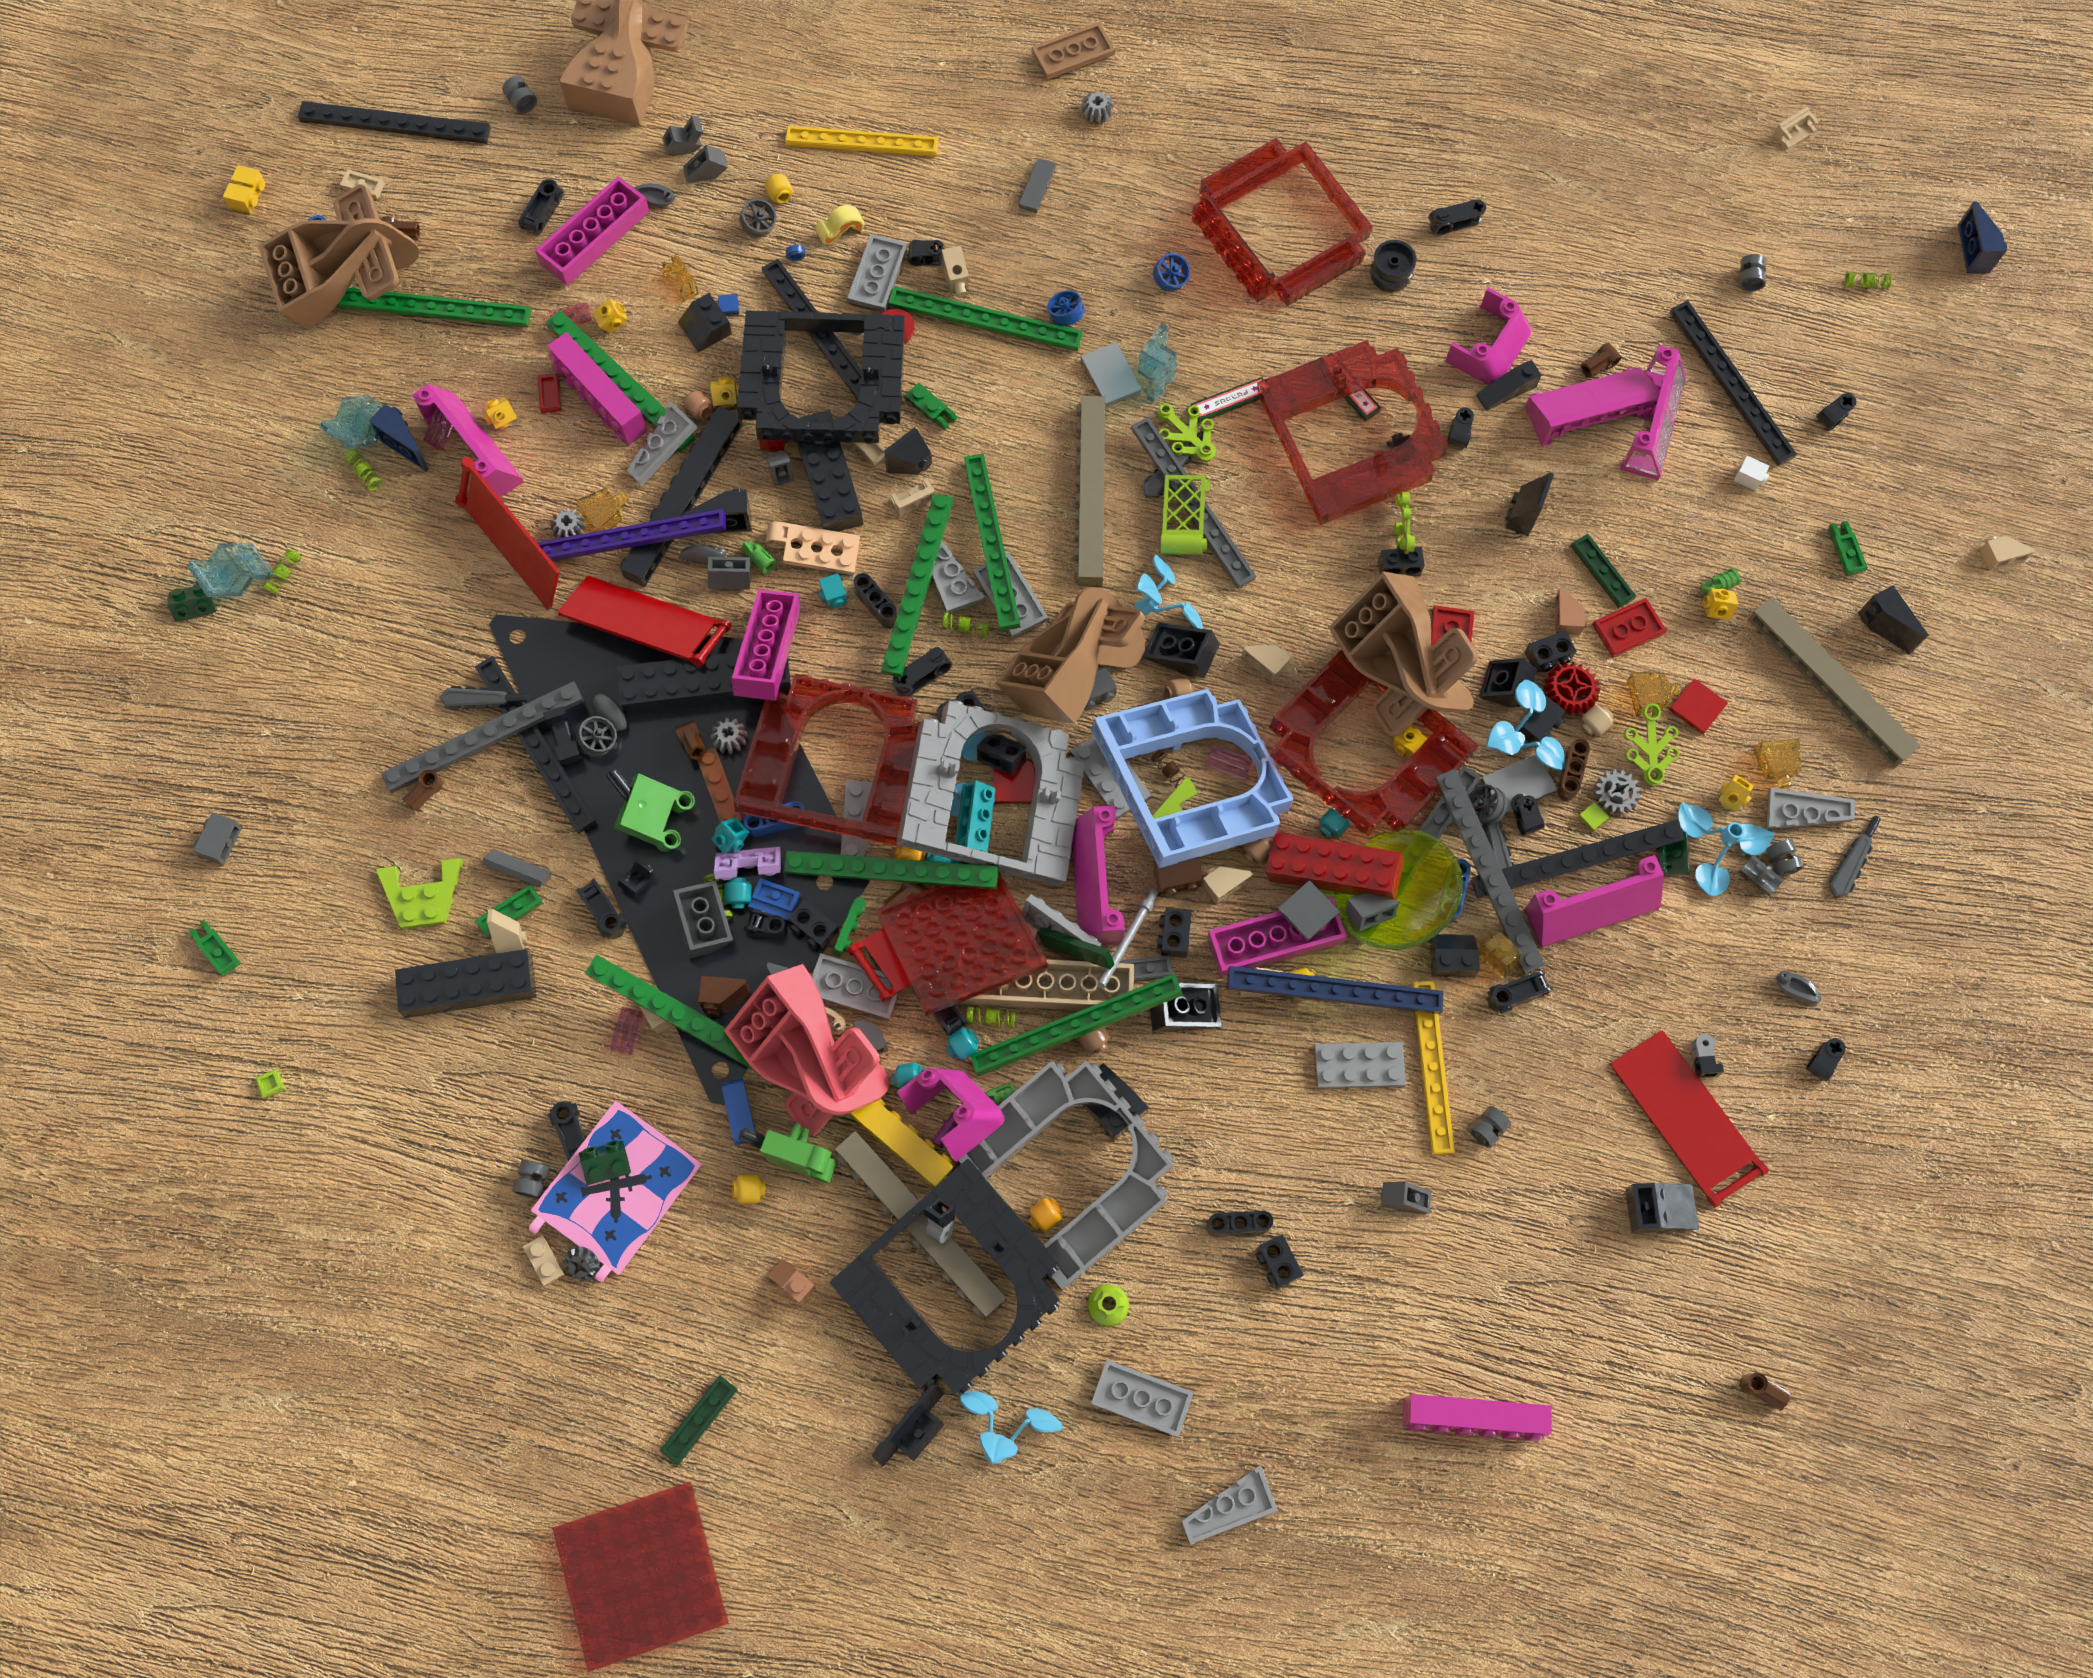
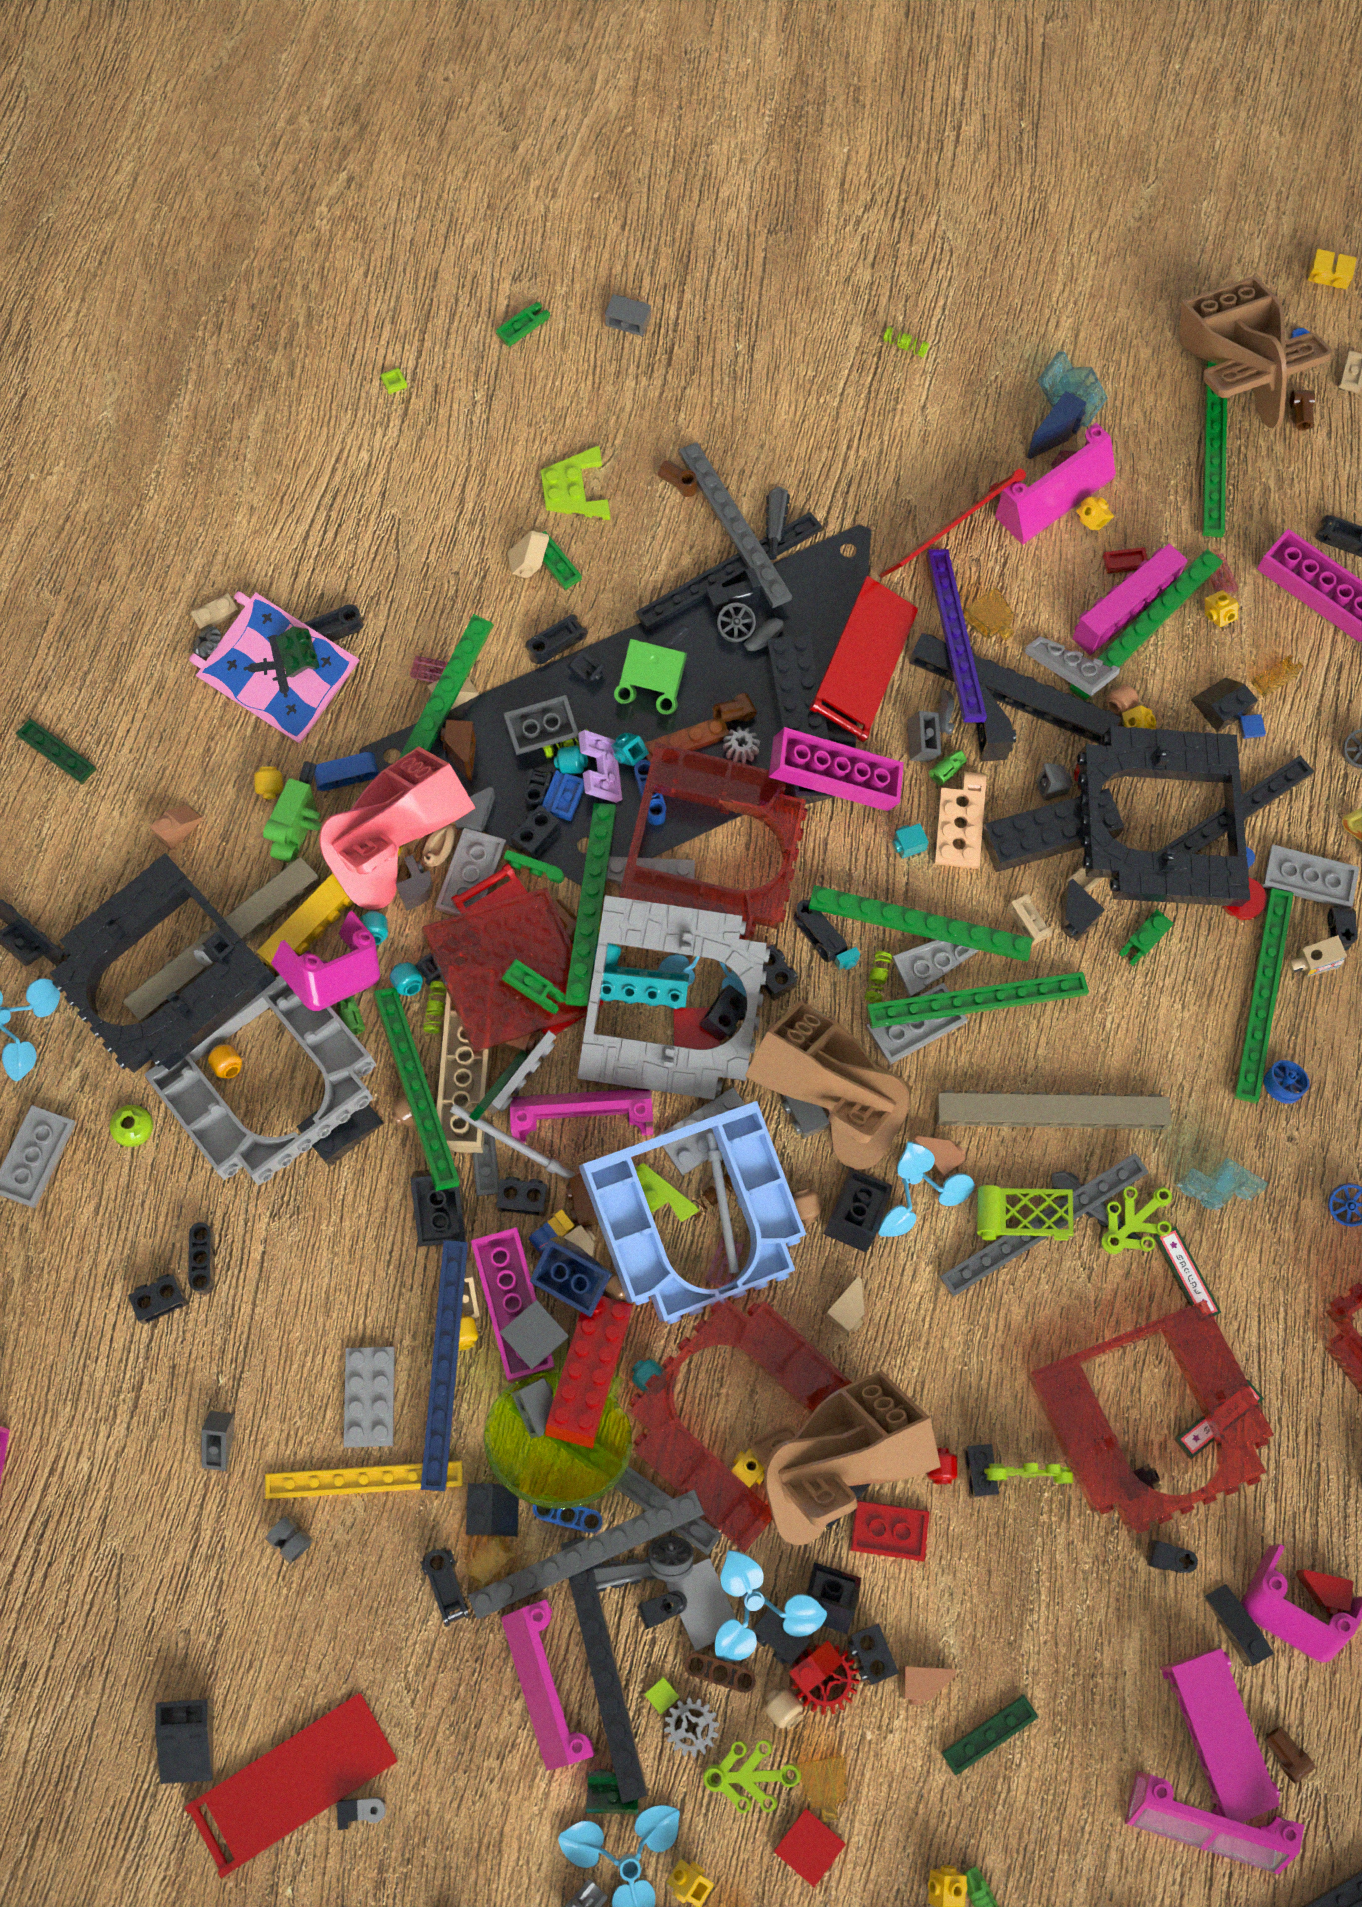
camera: 90 degrees right, 0 degrees up
dark green bracket [167,582,216,622] -> none
clear light blue bracket [187,543,273,597] -> none
lime piece [344,449,382,491] -> none
black brick [395,949,537,1018] -> none
dark grey tile [482,849,552,888] -> none
dark grey wheel [512,1160,550,1199] -> none
light grey gear [550,508,586,538] -> none
blue tile [785,245,805,261] -> none
black beam [854,573,897,628] -> none
light grey tile [1081,342,1142,407] -> none
black slope [1505,473,1554,536] -> none
red tile [1592,598,1667,658] -> none
none -> green hinge [502,959,566,1014]
none -> leg [528,1209,575,1254]
none -> dark blue slope [529,1235,612,1317]
none -> light grey bar [707,1132,739,1274]
none -> red slope [788,1640,843,1694]
none -> teal plate [834,947,860,971]
none -> nougat slope [913,1136,966,1180]
none -> red slope [1296,1569,1354,1615]

